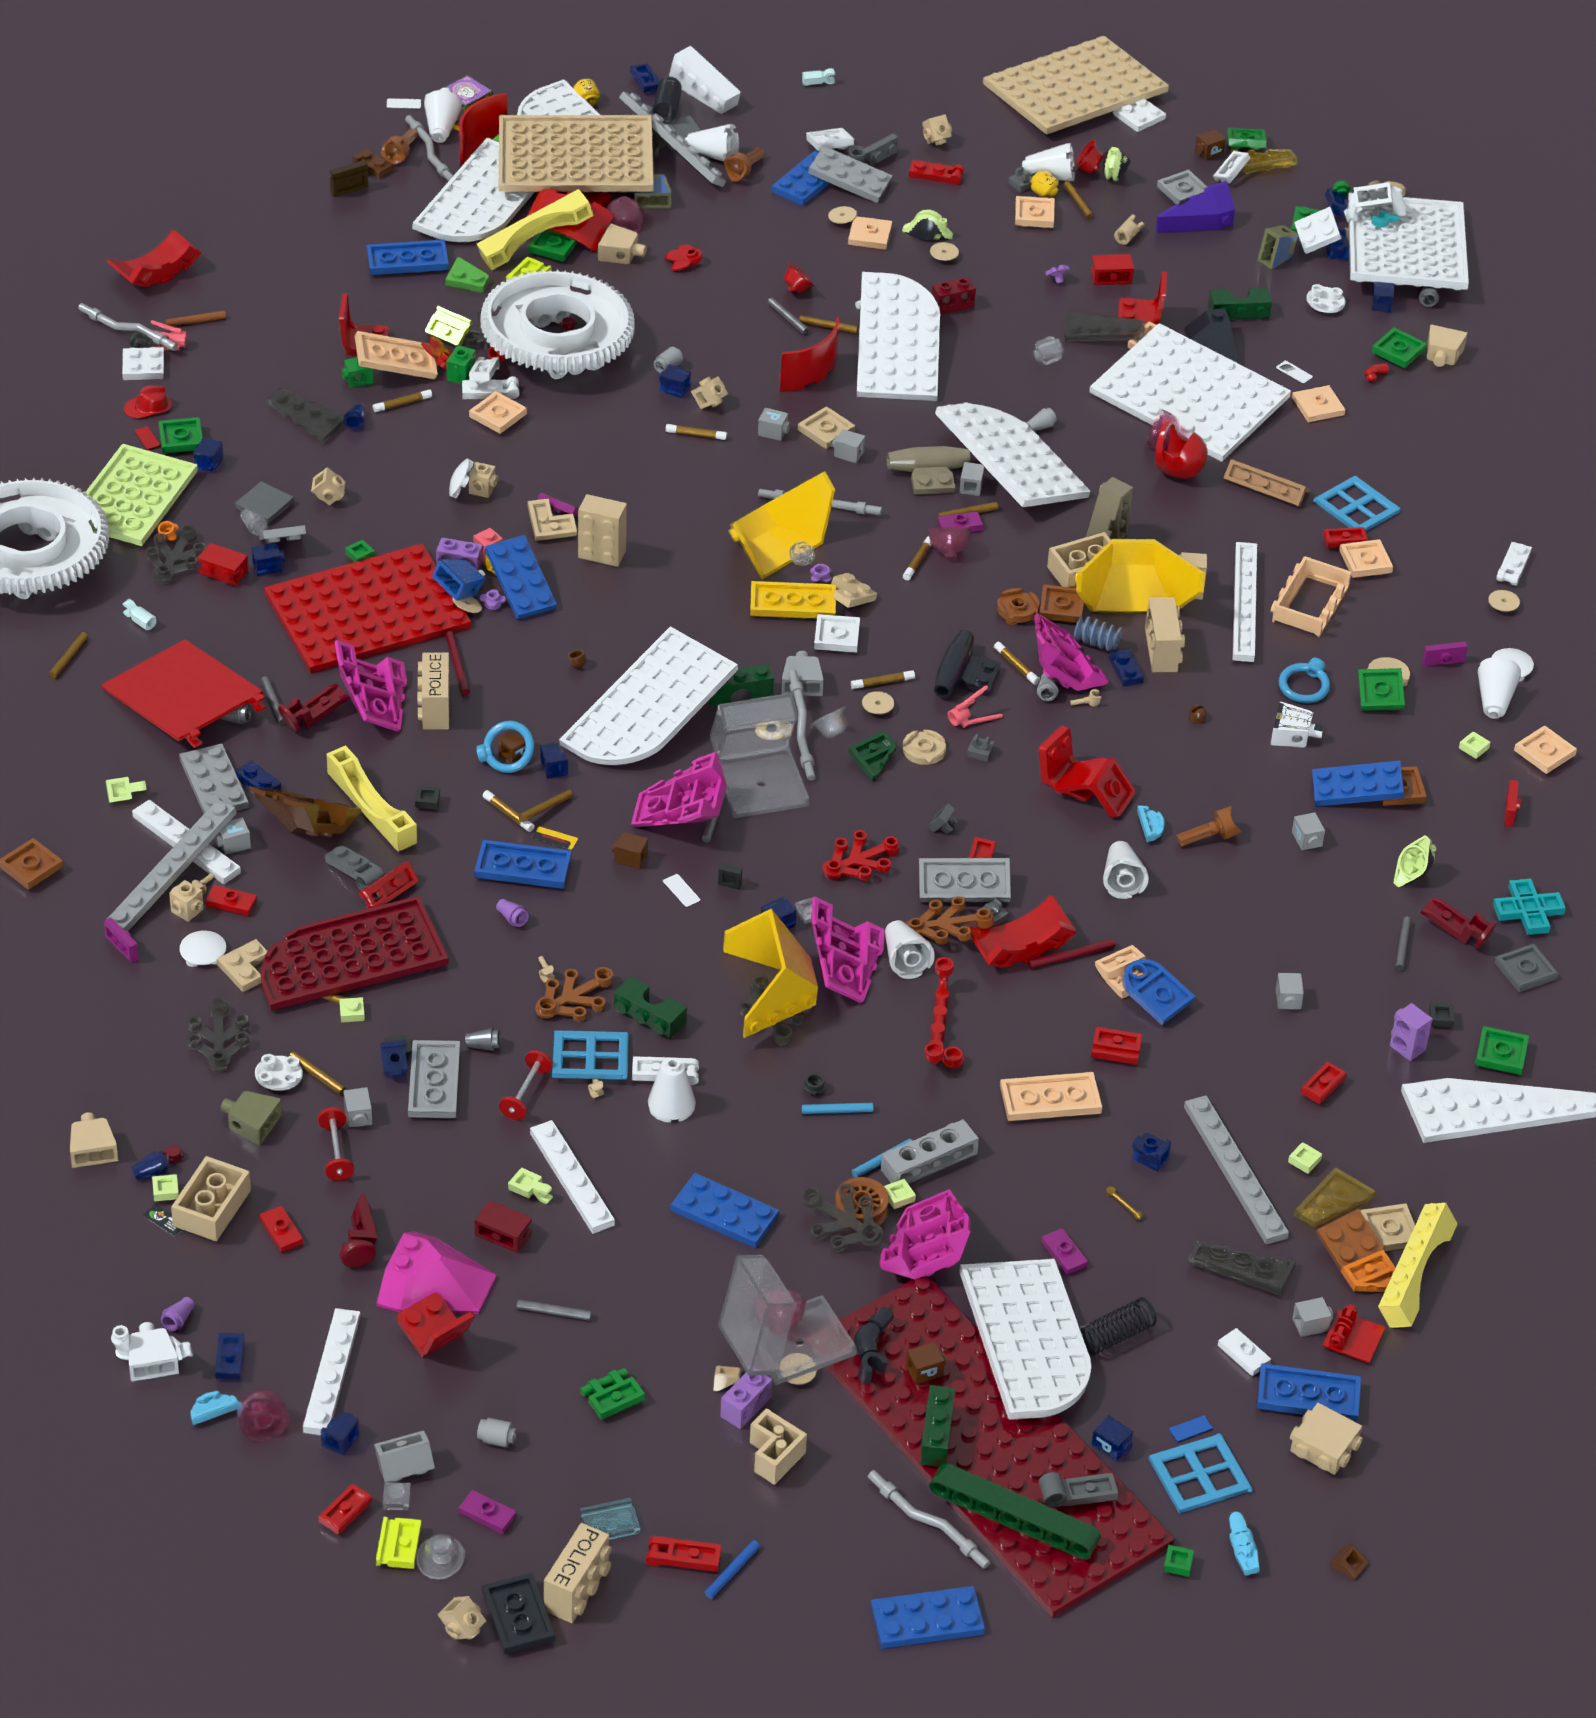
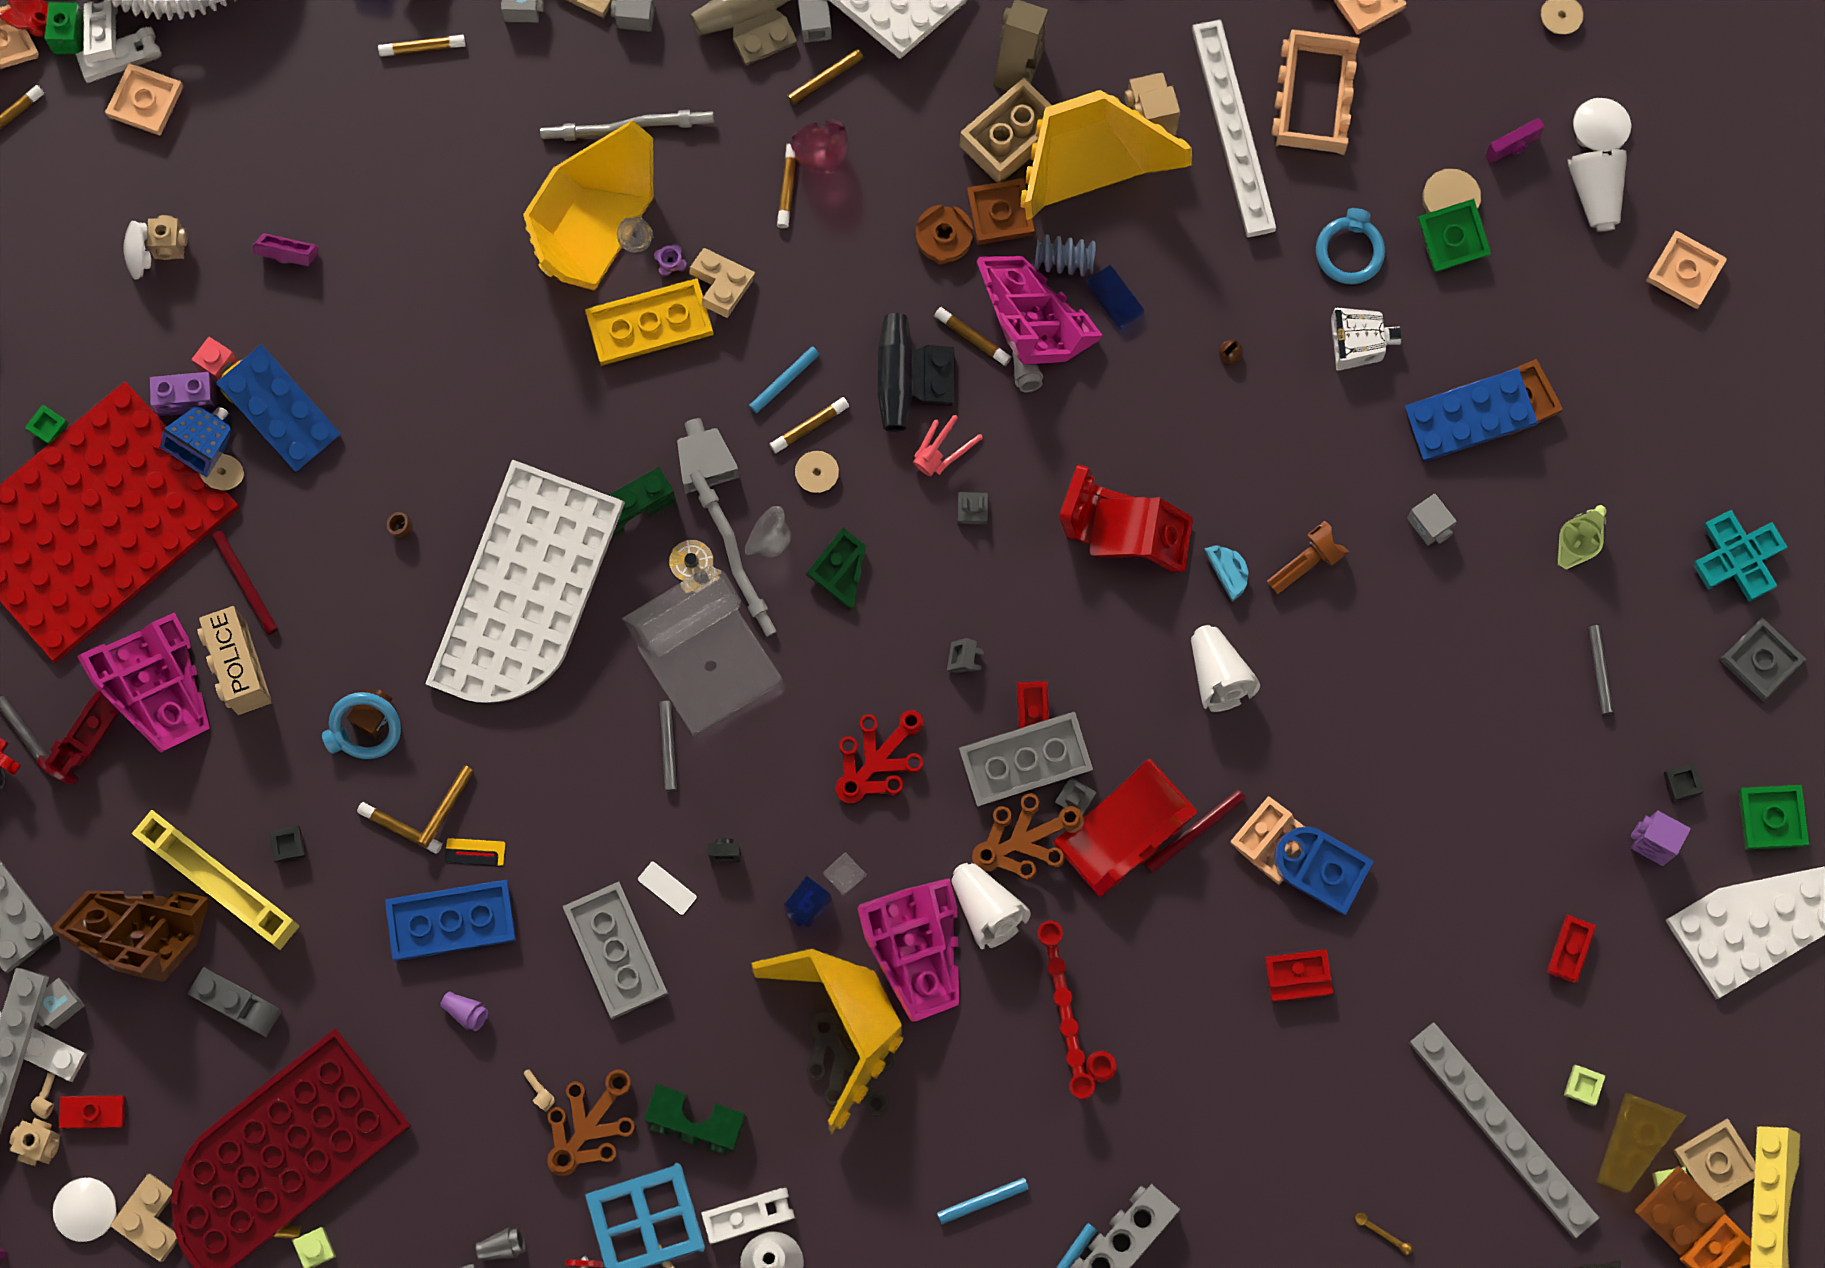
camera: 15 degrees left, 30 degrees up
clear blue plate [235,760,281,789] -> none
red plate [358,861,419,909] -> none
medium lavender plate [480,589,506,610] -> none
tan plate [527,499,577,541] -> none
clear blue brick [540,742,568,779] -> none
tan brick [578,494,627,567] -> none
reddish brown brick [612,832,648,869] -> none
dark pink wedge [631,752,727,827] -> none
pearl dark grey plate [803,1073,826,1095] -> none
white plate [814,614,860,653] -> none
tan tile [903,730,946,765] -> none
magenta plate [937,511,983,536] -> none
light nougat plate [1000,1072,1102,1121] -> none
tan hand [1070,689,1102,707] -> none
clear blue brick [1132,1132,1172,1172] -> none
tan brick [1145,597,1185,672] -> none
light grey brick [1276,973,1304,1009] -> none
dark red piece [1420,897,1497,949] -> none
yellowish green plate [1459,732,1490,759] -> none
red plate [1504,780,1521,827] -> none
none -> light grey plate [563,882,668,1019]
none -> dark azure bar [749,346,820,414]

